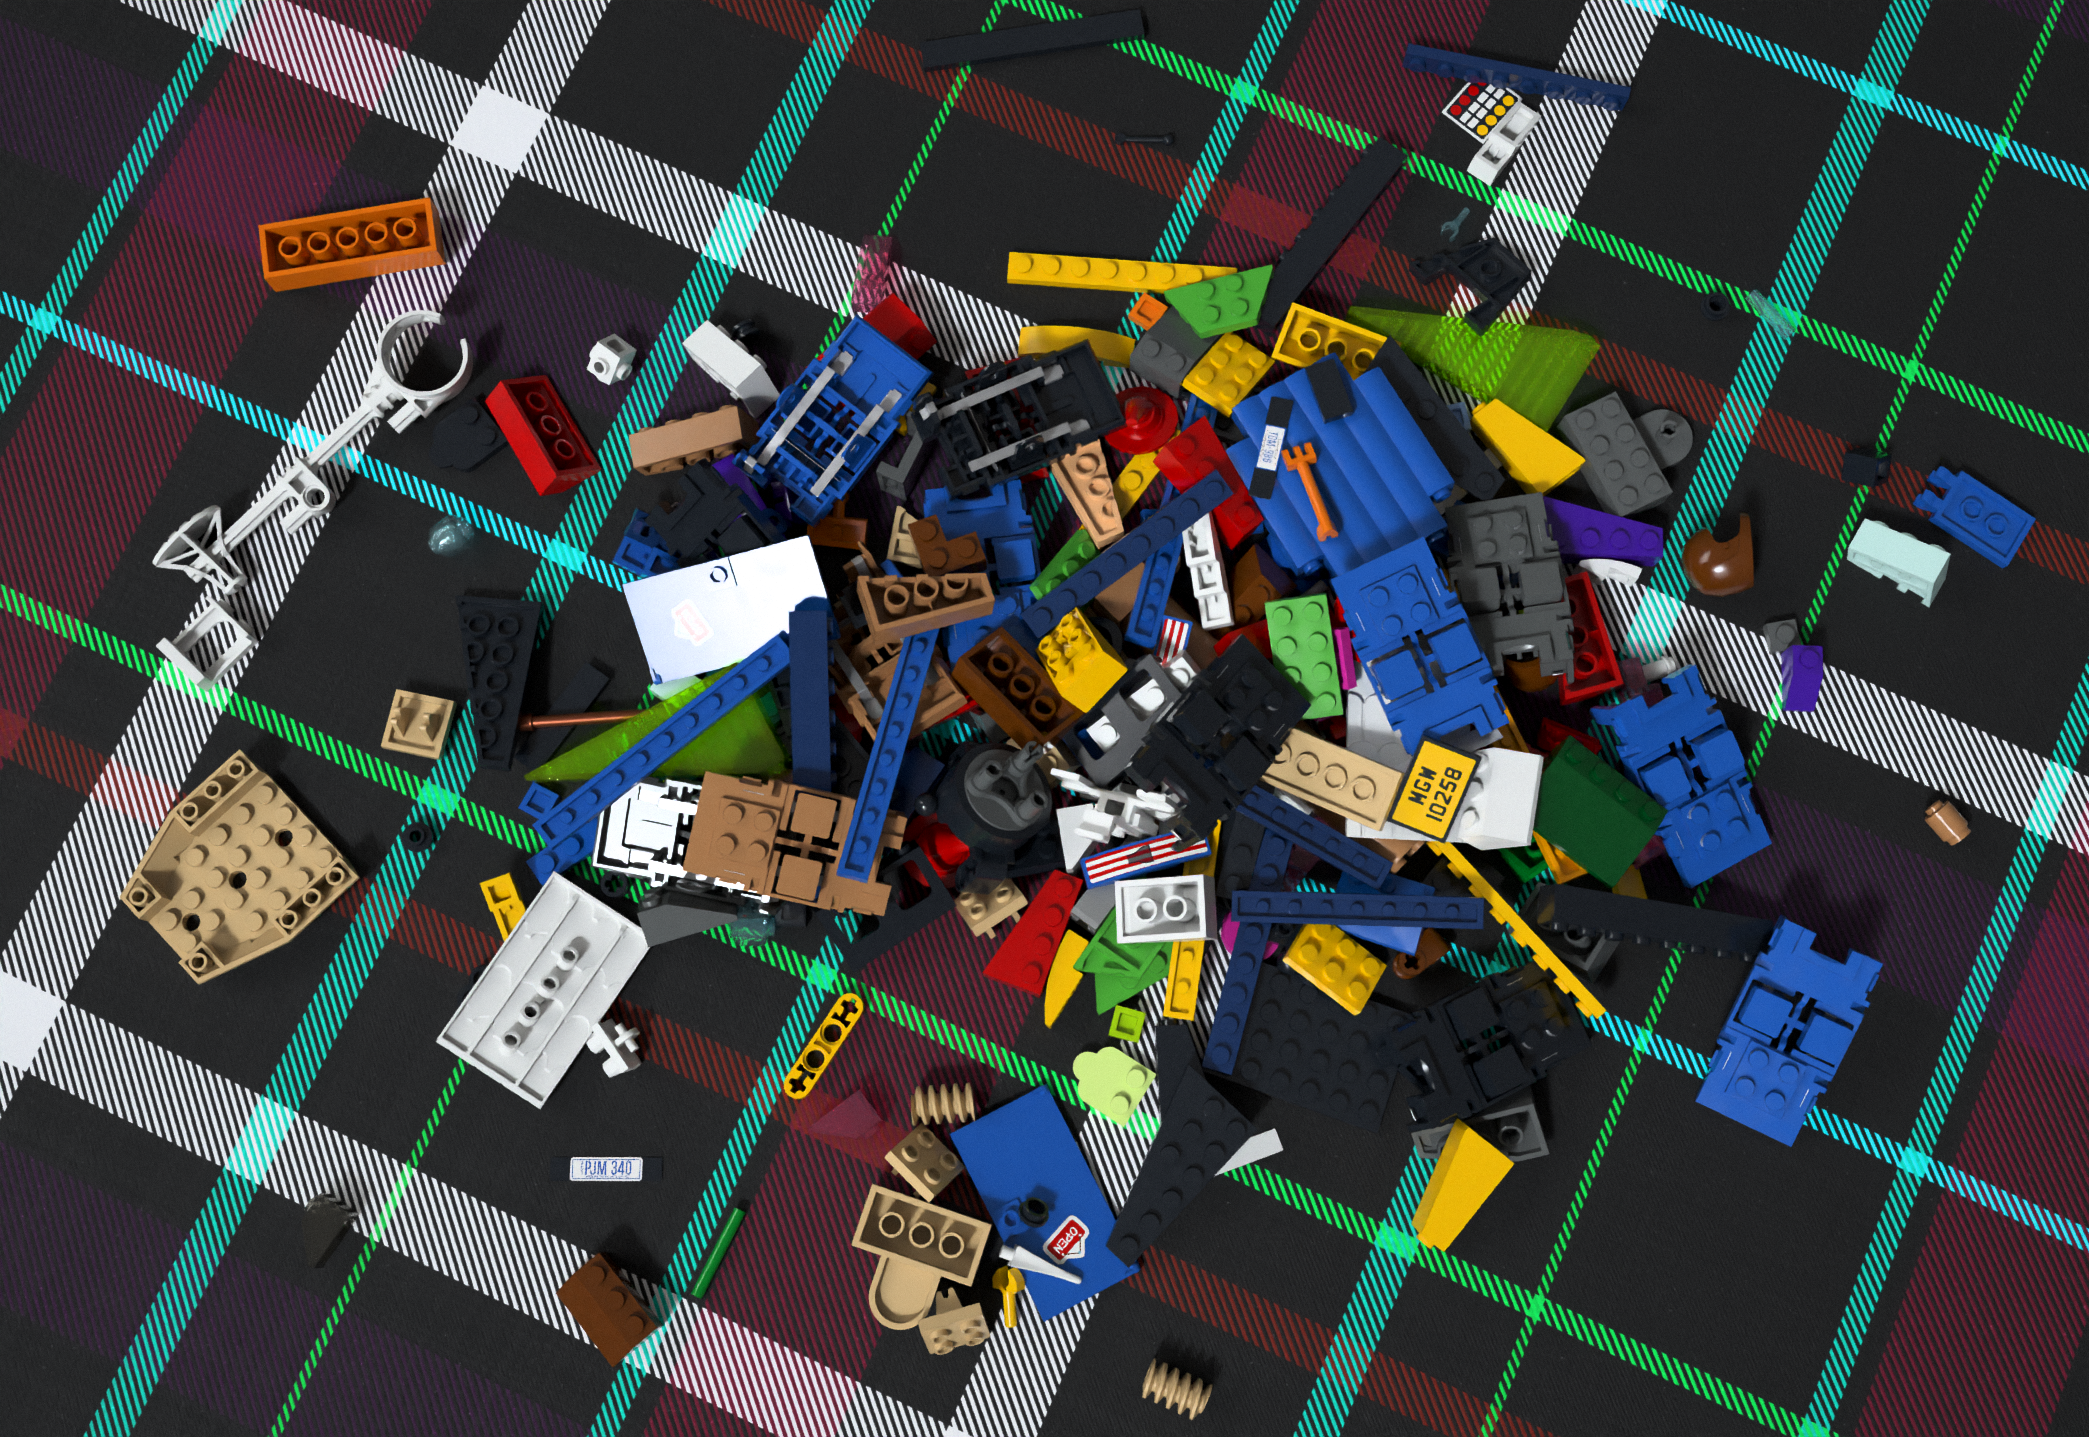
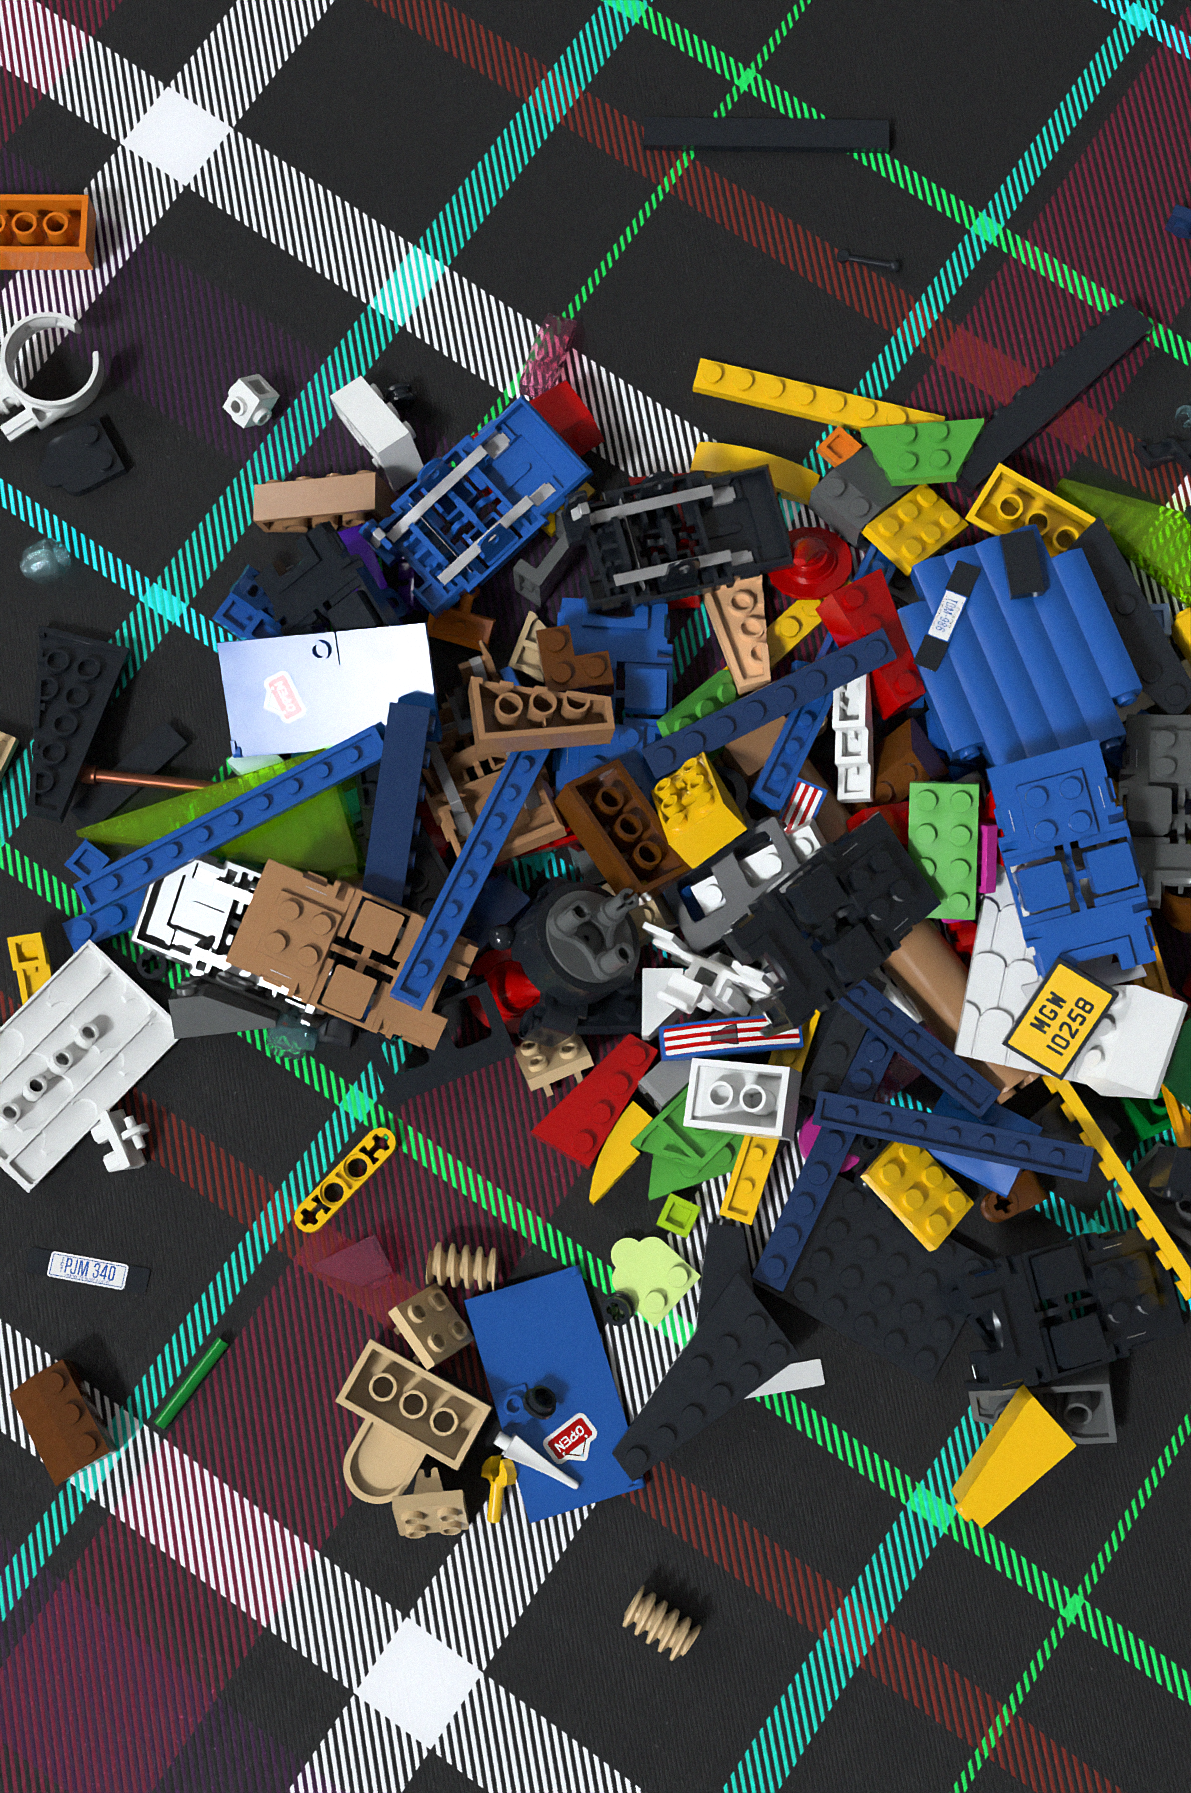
camera: 10 degrees right, 0 degrees up
red slope [485,375,601,496] -> none
tan plate [1220,727,1405,831] -> none
orange hinge [1281,442,1338,542] -> none
none -> black bush [602,1291,636,1326]

